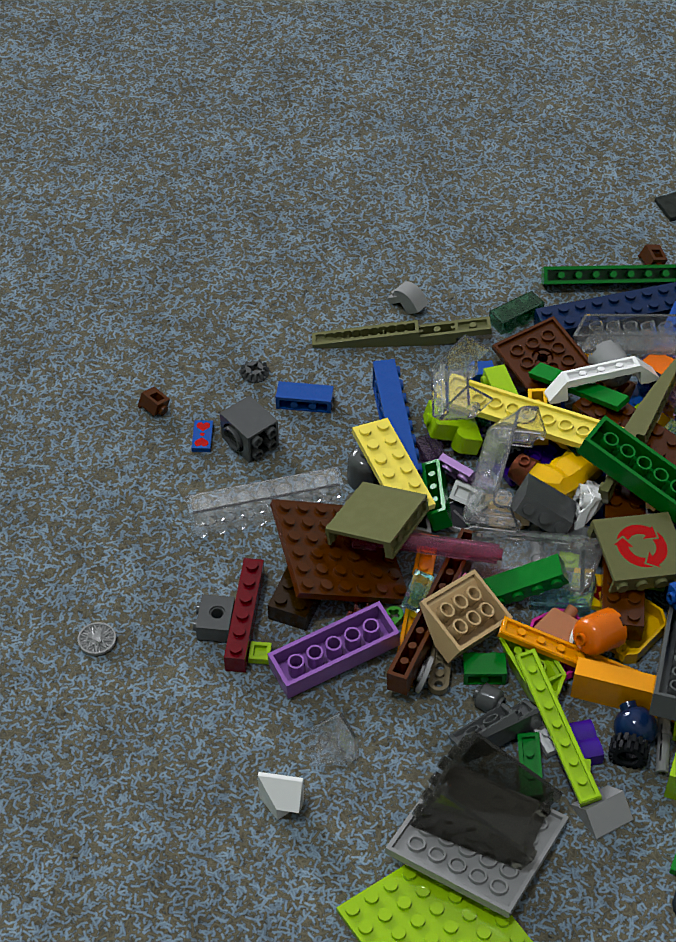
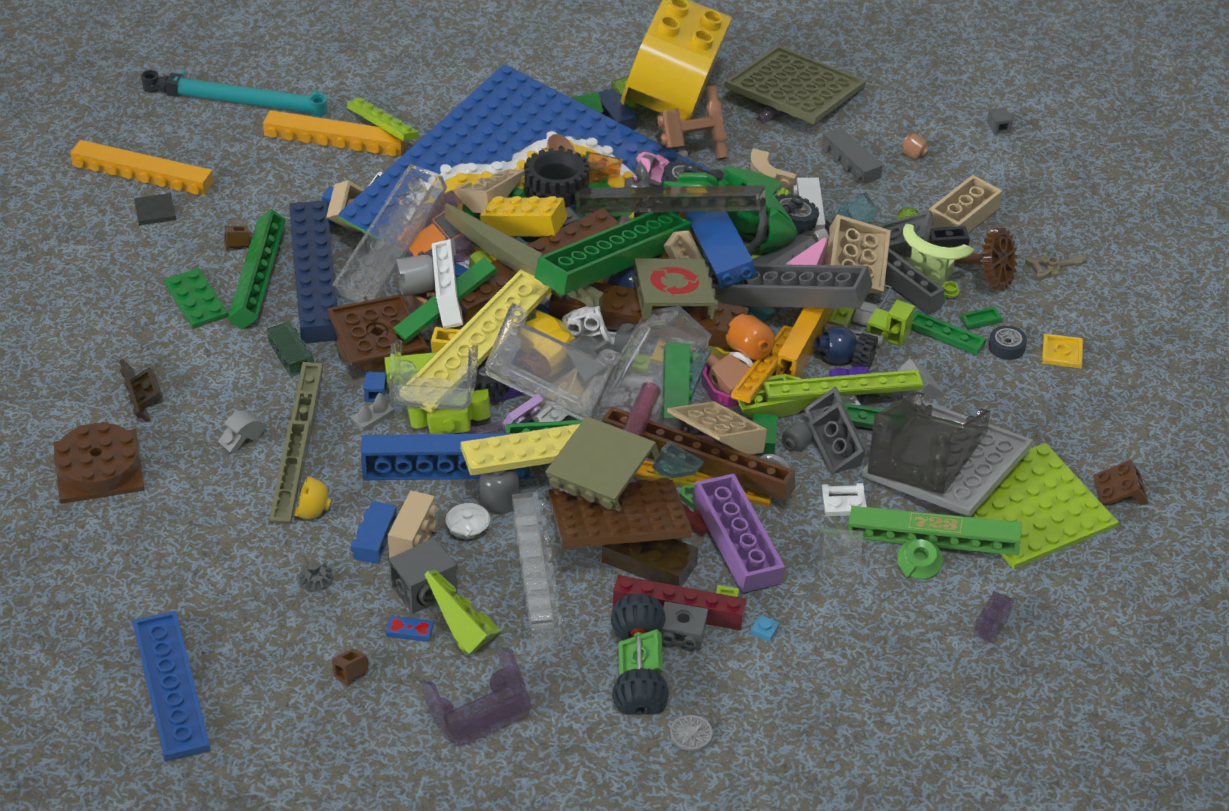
camera: 85 degrees left, 5 degrees down
white slope [258,772,304,820] -> none
none -> reddish brown piece [53,422,145,504]
none -> dark brown bracket [119,359,163,422]
none -> blue plate [132,611,211,761]
none -> green plate [163,268,229,329]
none -> yellow cylinder [294,476,331,519]
none -> tan brick [388,490,438,558]
none -> clear purple windscreen [419,646,531,745]
none -> lime wedge [425,570,502,654]
none -> white piece [445,503,490,539]
none -> black plate [610,593,669,715]
none -> dark azure plate [750,615,780,641]
none -> white plate [821,483,867,516]
none -> bright green brick [848,506,1022,555]
none -> bright green piece [896,539,943,579]
none -> clear purple brick [973,591,1014,644]

